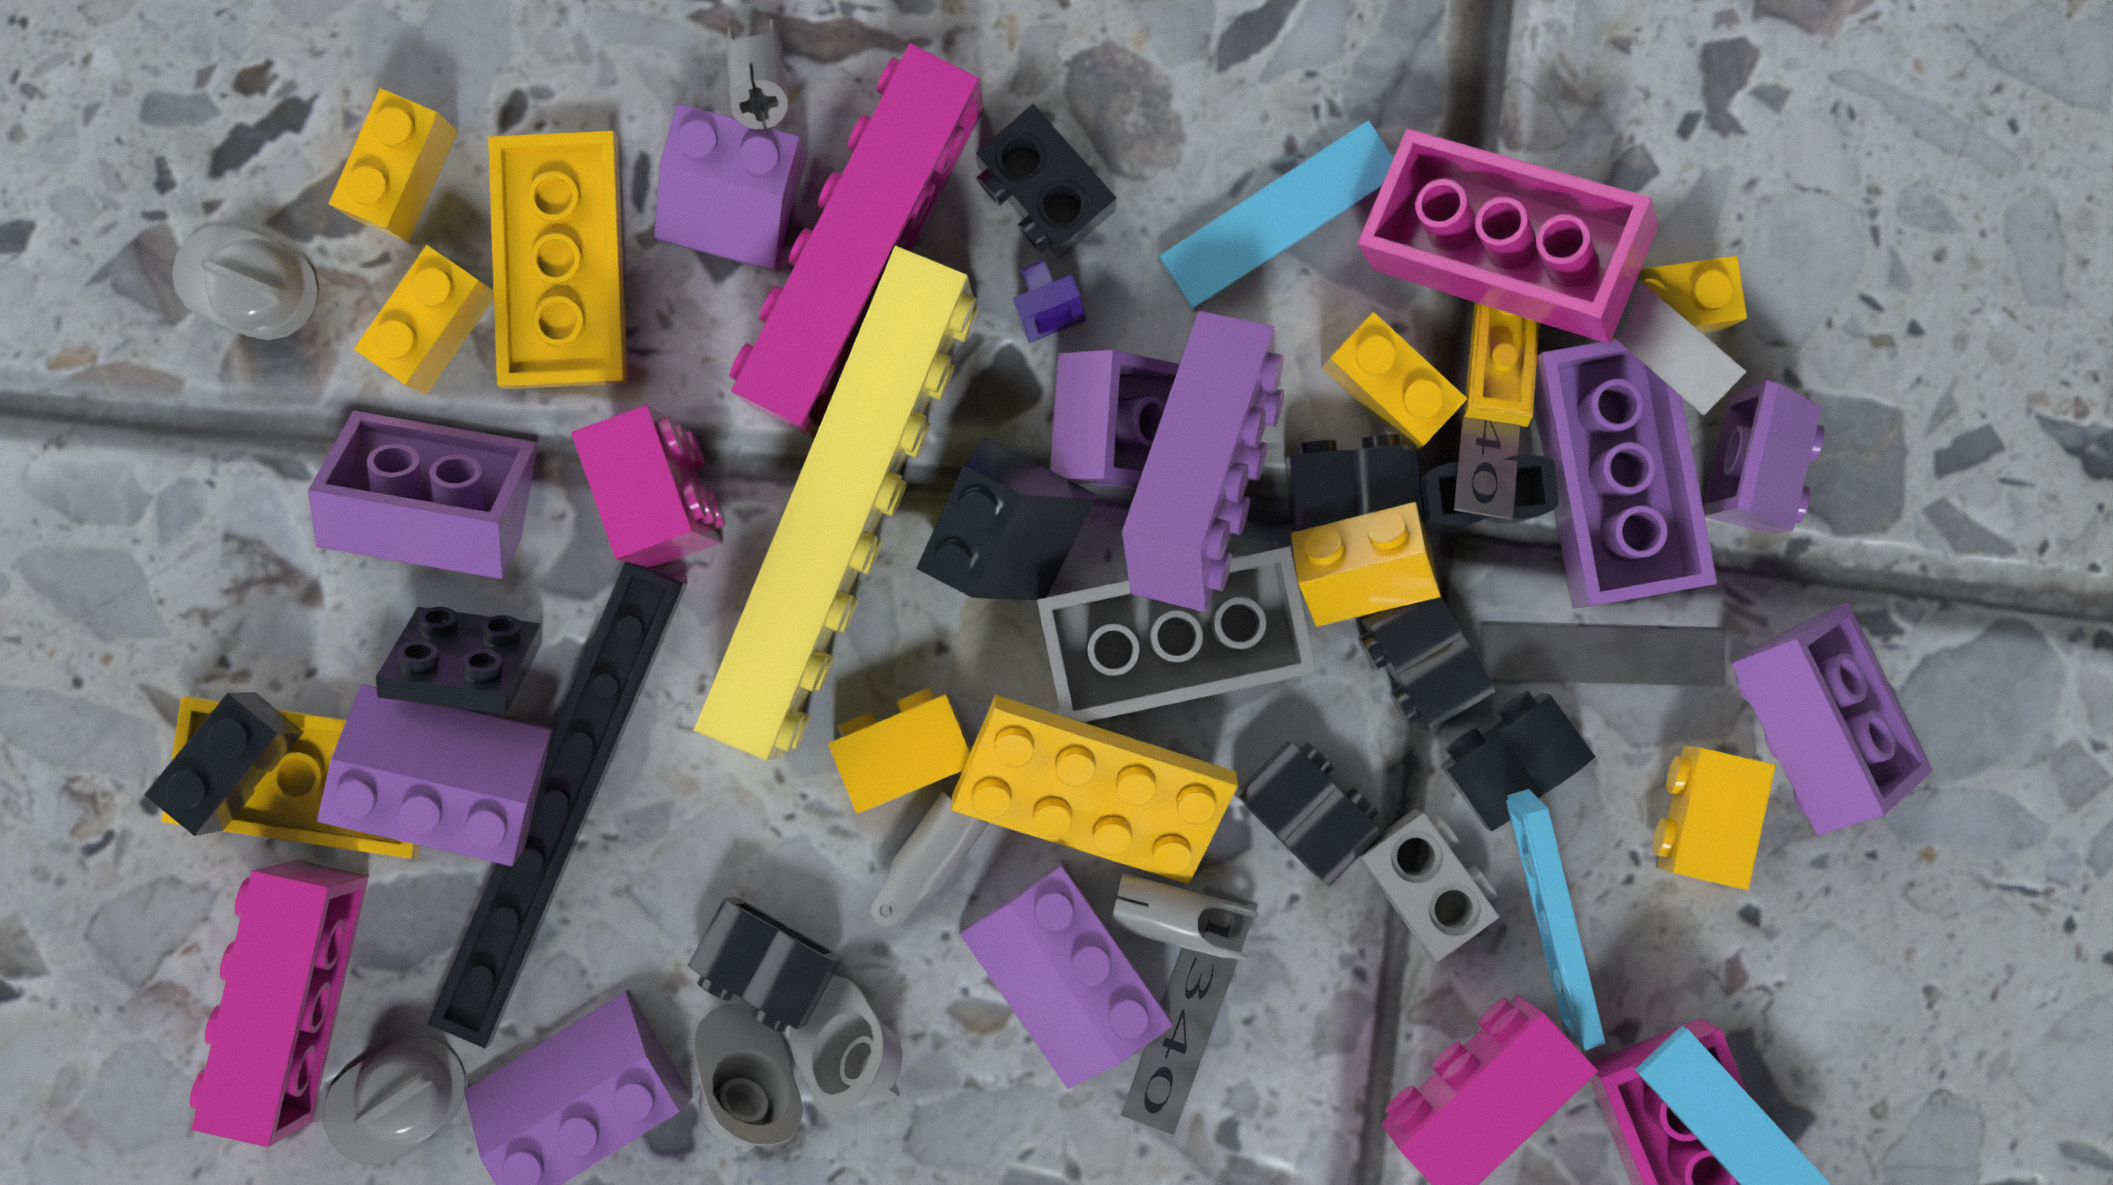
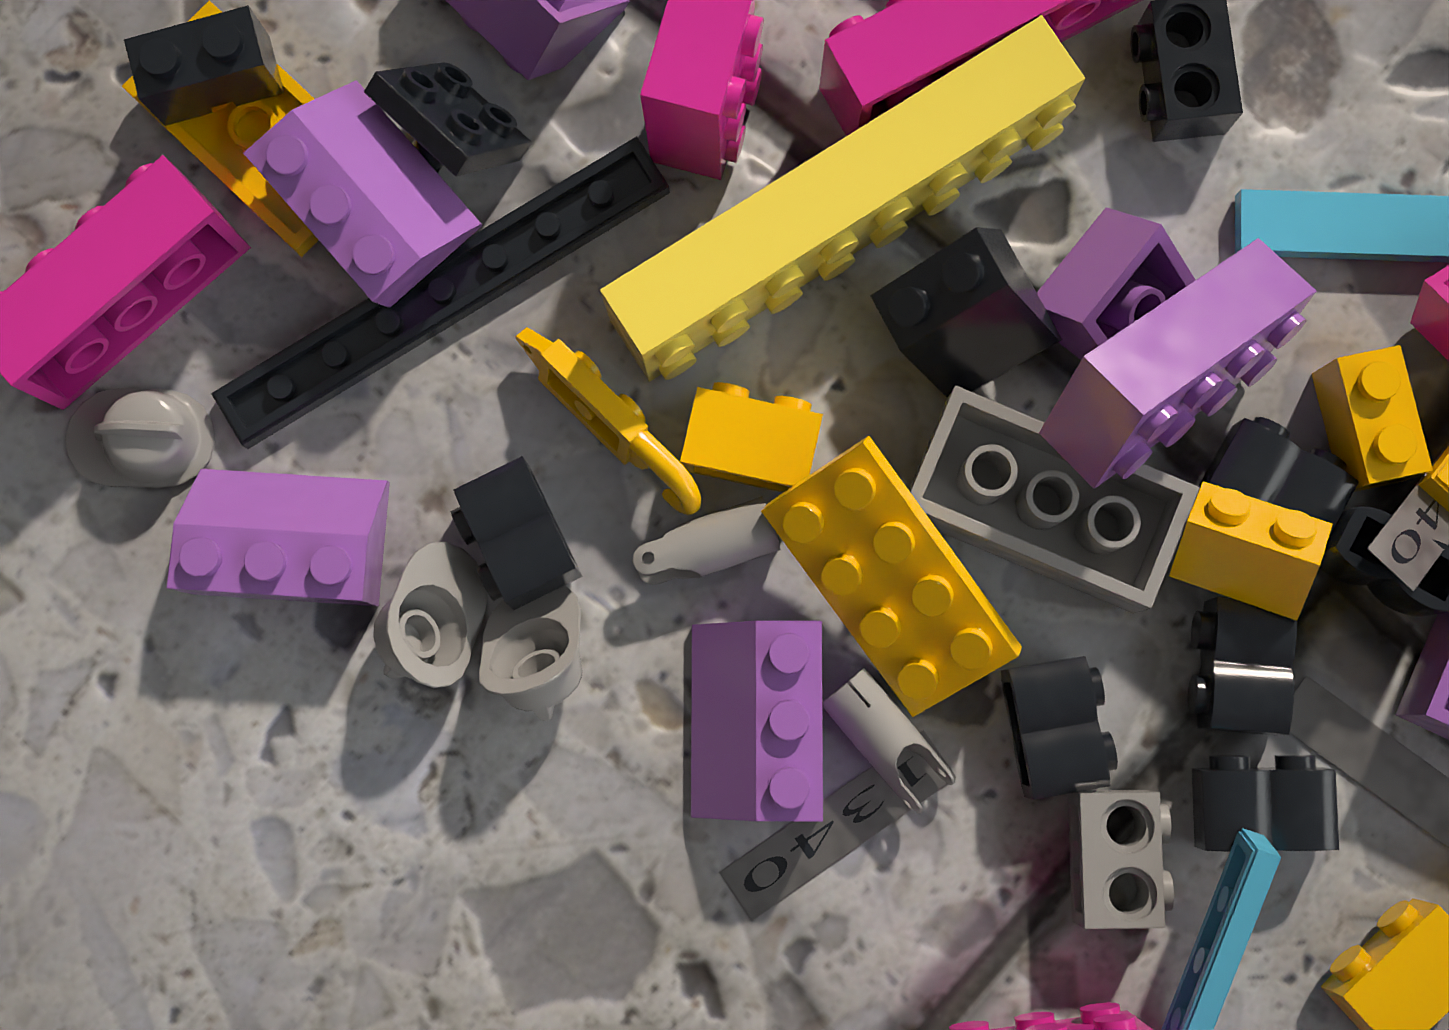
camera: 30 degrees right, 5 degrees down
dark purple tile [1013,259,1086,343] -> none
none -> yellow plate [515,327,701,515]

